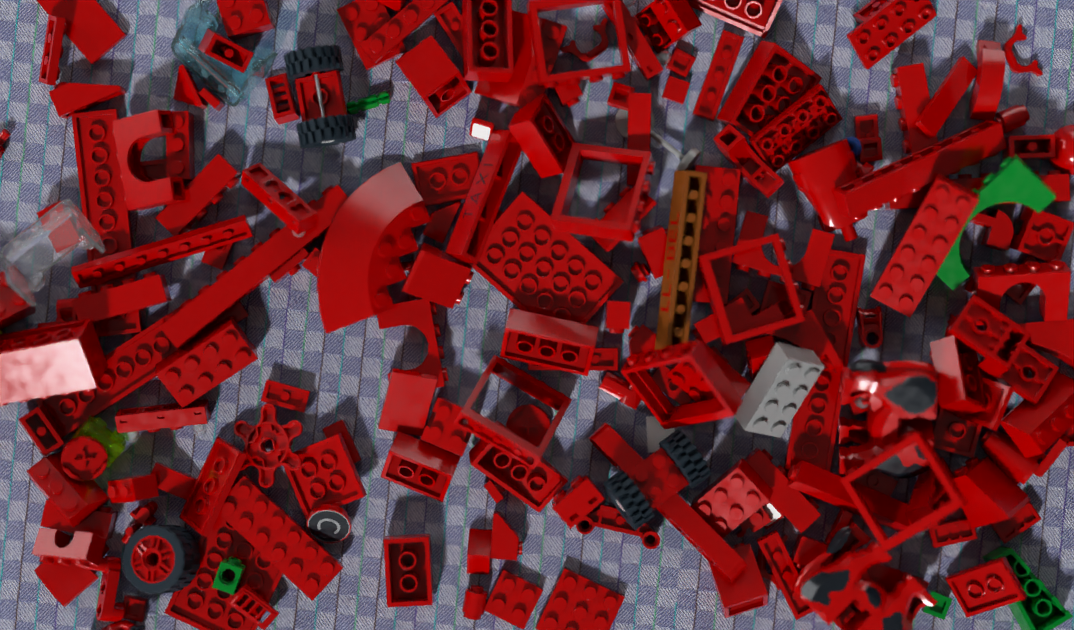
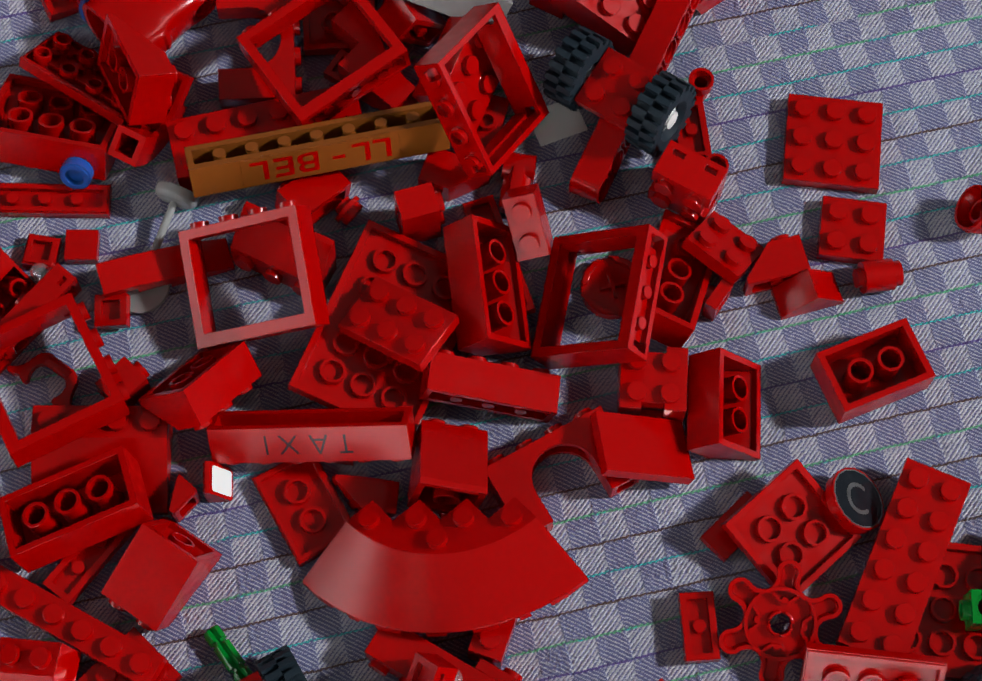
camera: 110 degrees left, 20 degrees down
none -> blue tile [59,157,94,189]
none -> red slope [97,13,178,126]
none -> red slope [169,474,201,523]
none -> red plate [338,276,460,372]
none -> red brick [419,349,561,423]
none -> red brick [502,183,553,262]
none -> red plate [681,211,764,285]

